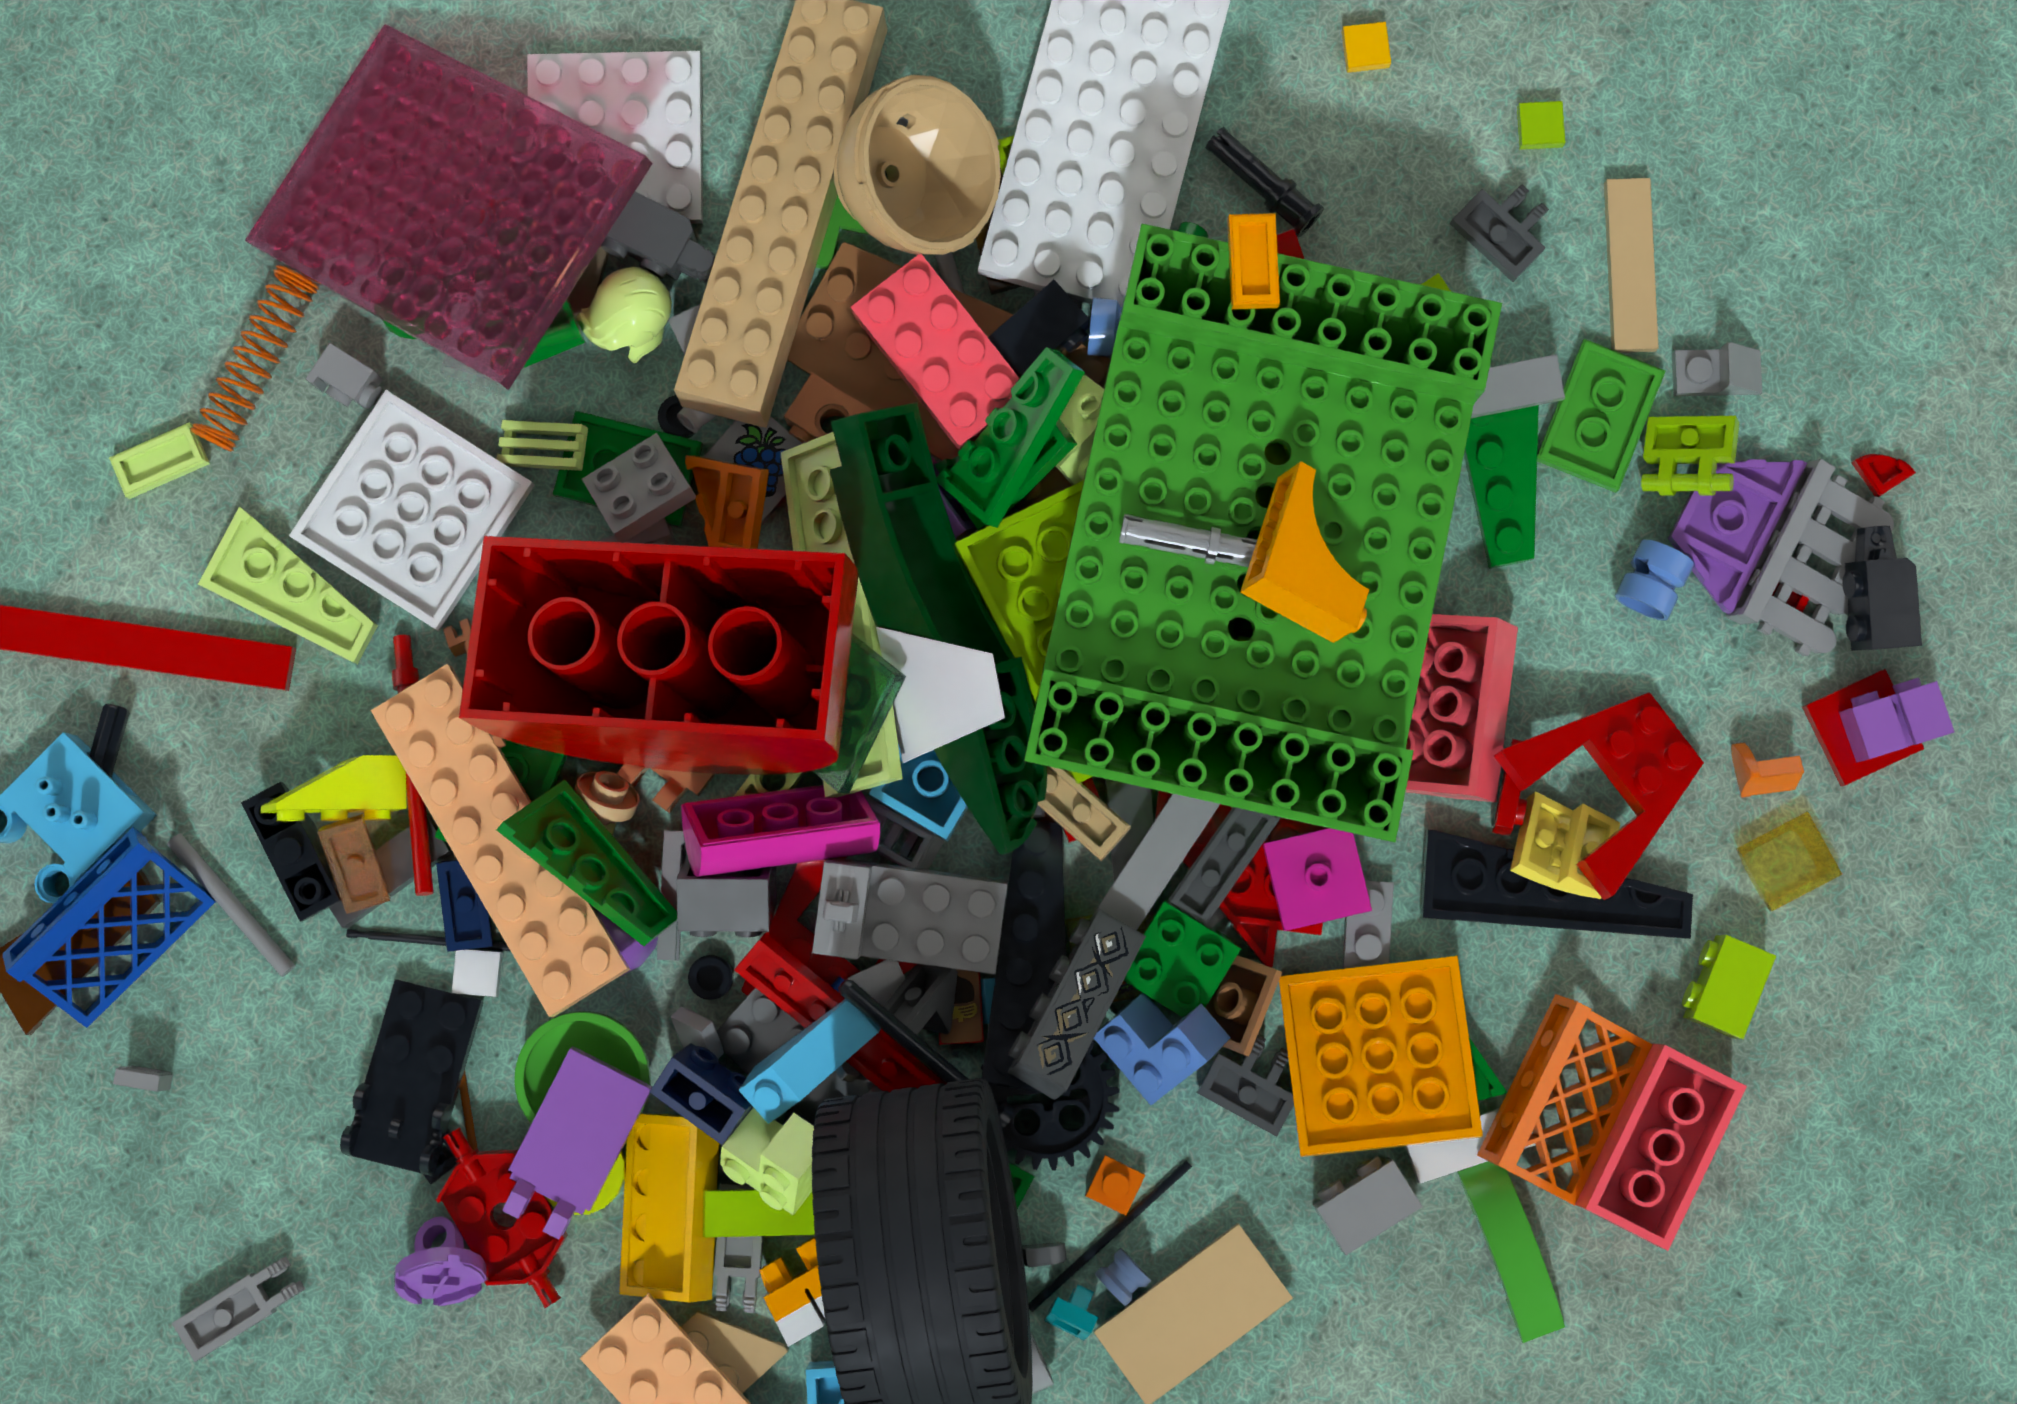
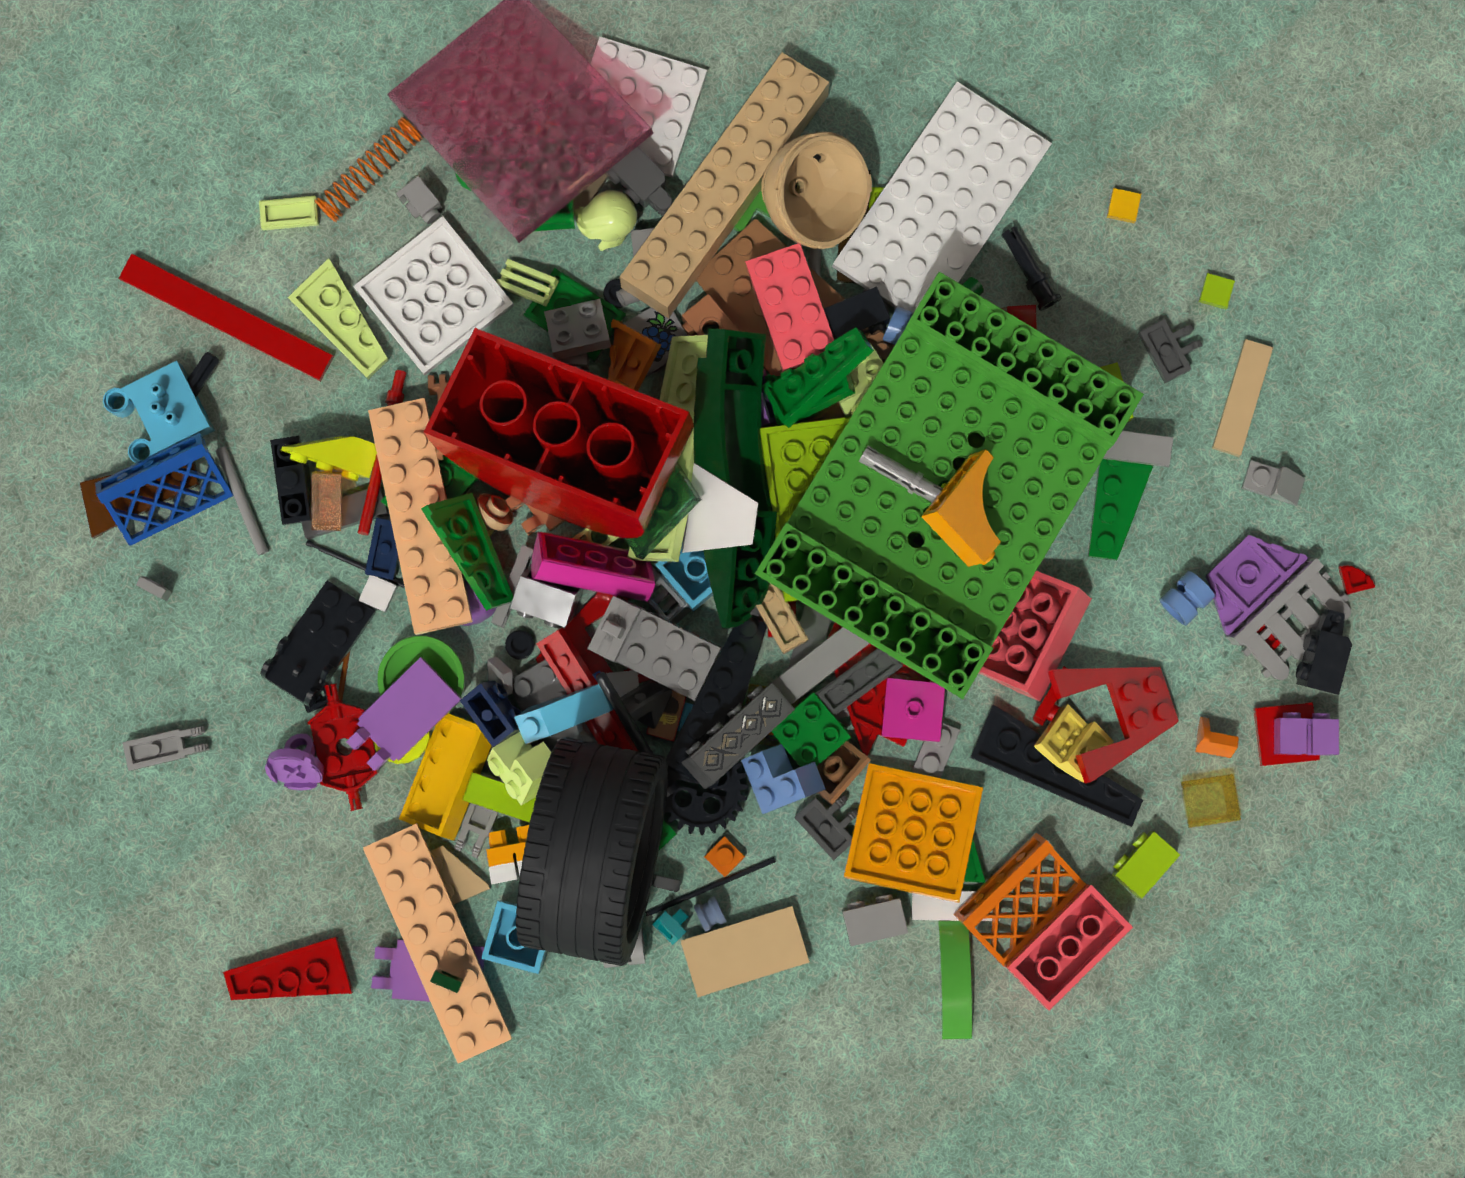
camera: 20 degrees right, 0 degrees up
light orange tile [1227,213,1280,309] -> none
bright green tile [1537,339,1666,493] -> none
lime plate [1641,415,1740,496] -> none

